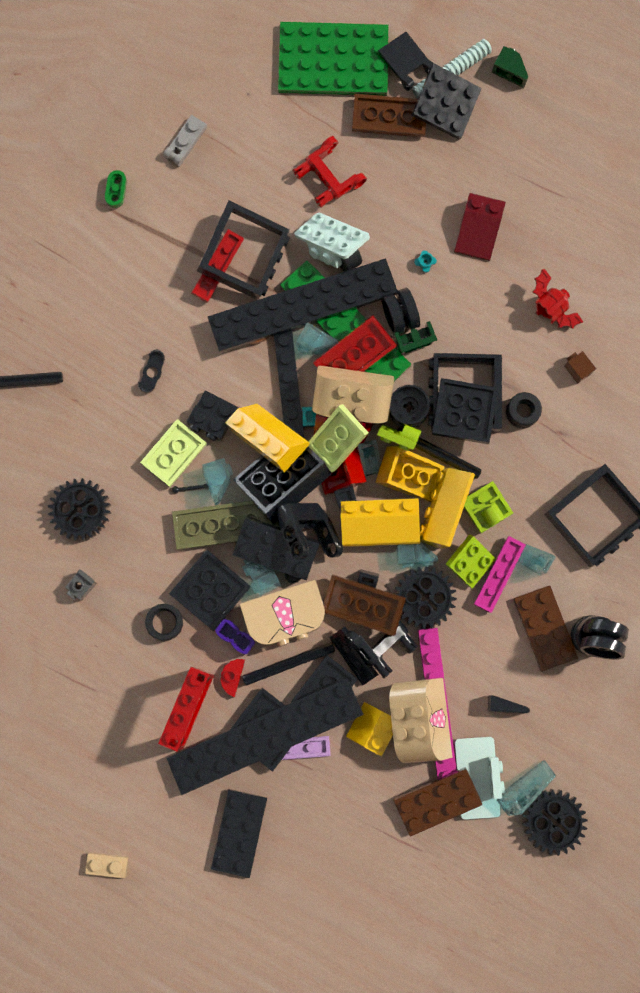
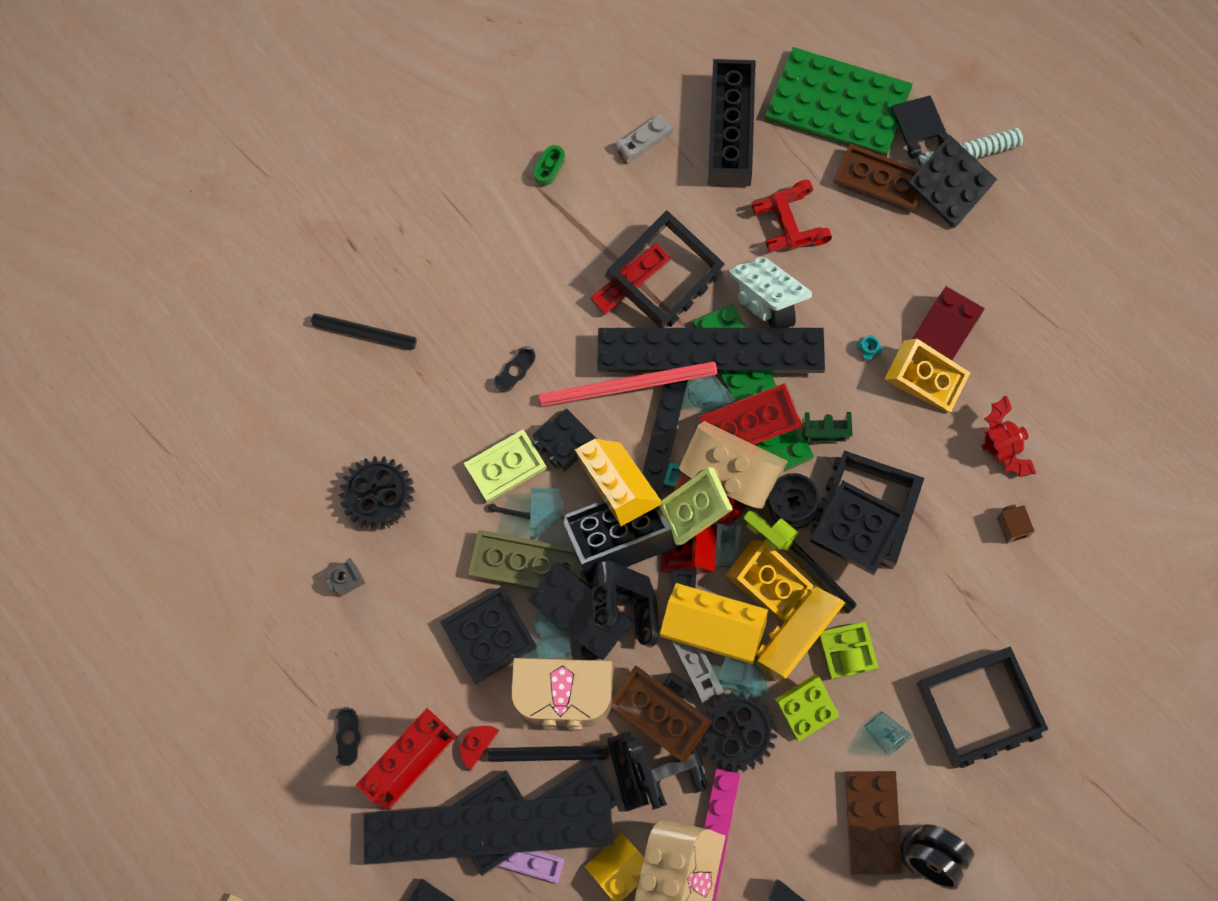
camera: 30 degrees right, 10 degrees down
black tyre [145,603,183,641] -> none
dark purple brick [215,619,255,655] -> none
black wheel [381,287,421,335] -> none
dark pink plate [473,536,526,613] -> none
dark green slope [491,46,528,88] -> none
black tyre [506,392,542,429] -> none
none -> black piece [335,707,360,766]
none -> coral axle [539,362,717,406]
none -> light grey plate [672,641,724,704]
none -> black brick [708,59,756,186]
none -> yellow slope [884,339,970,413]

